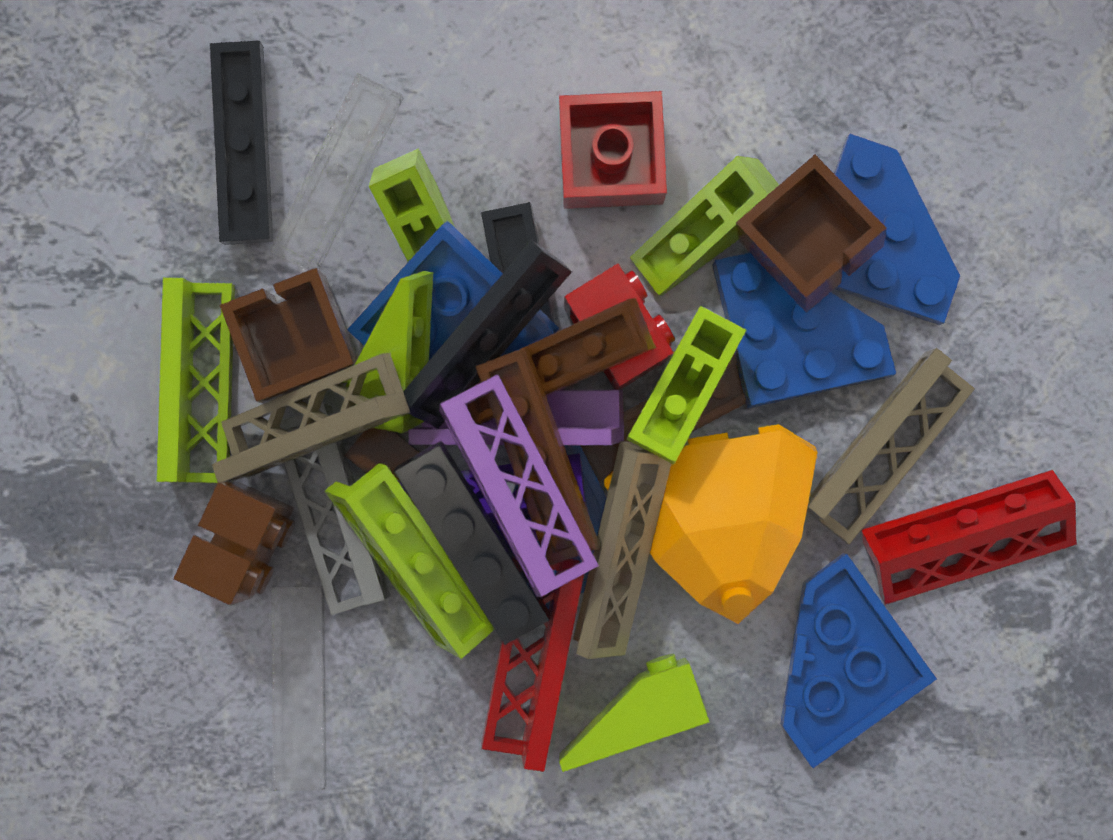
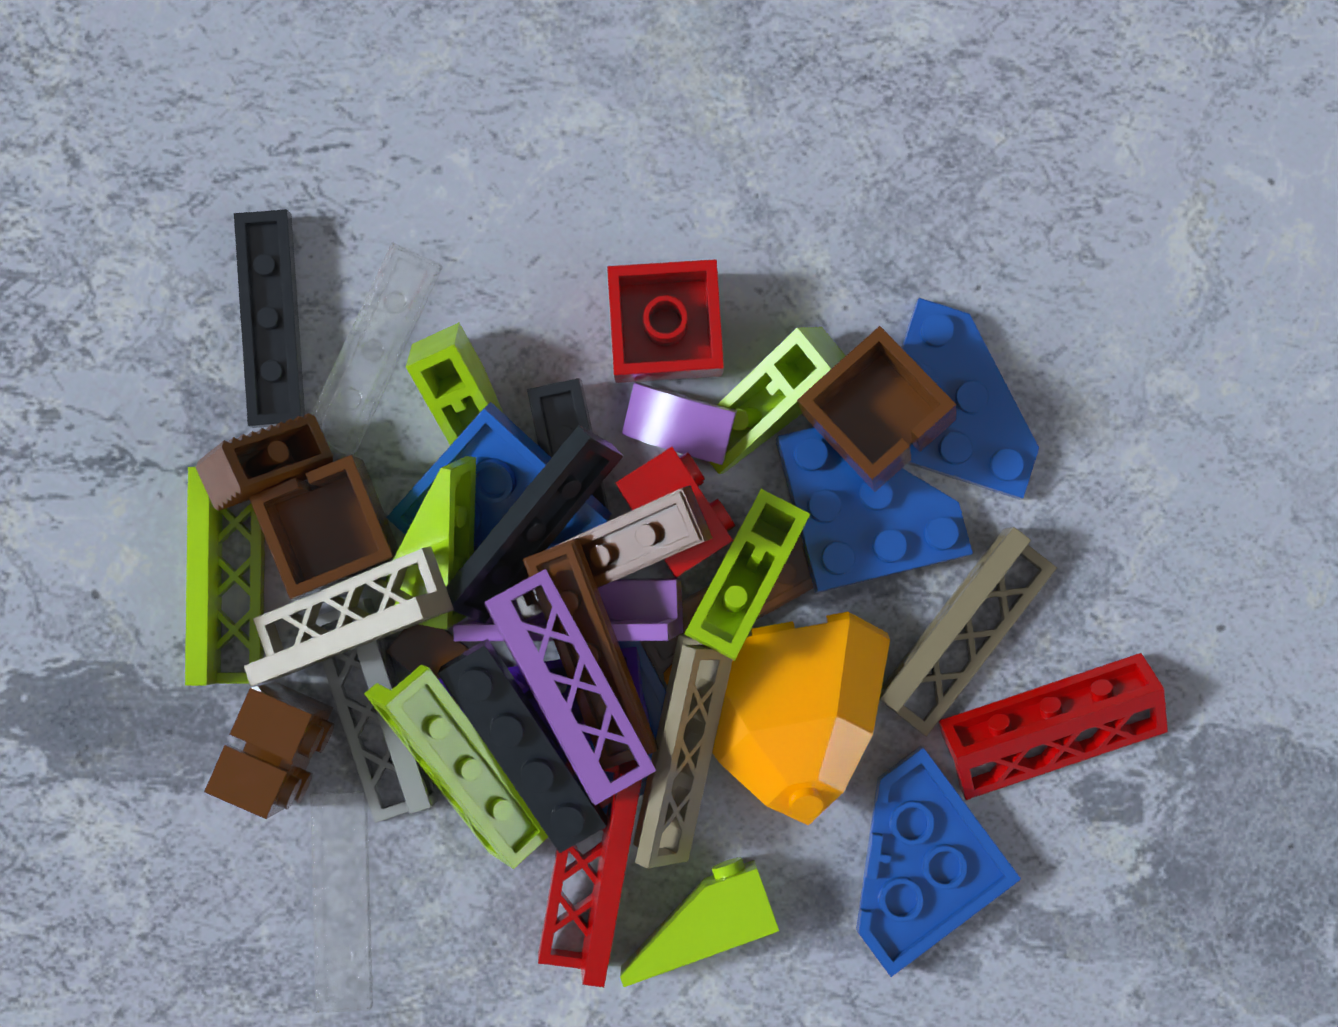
camera: 10 degrees left, 0 degrees up
none -> reddish brown brick [196,413,333,511]
none -> medium lavender slope [622,382,737,465]

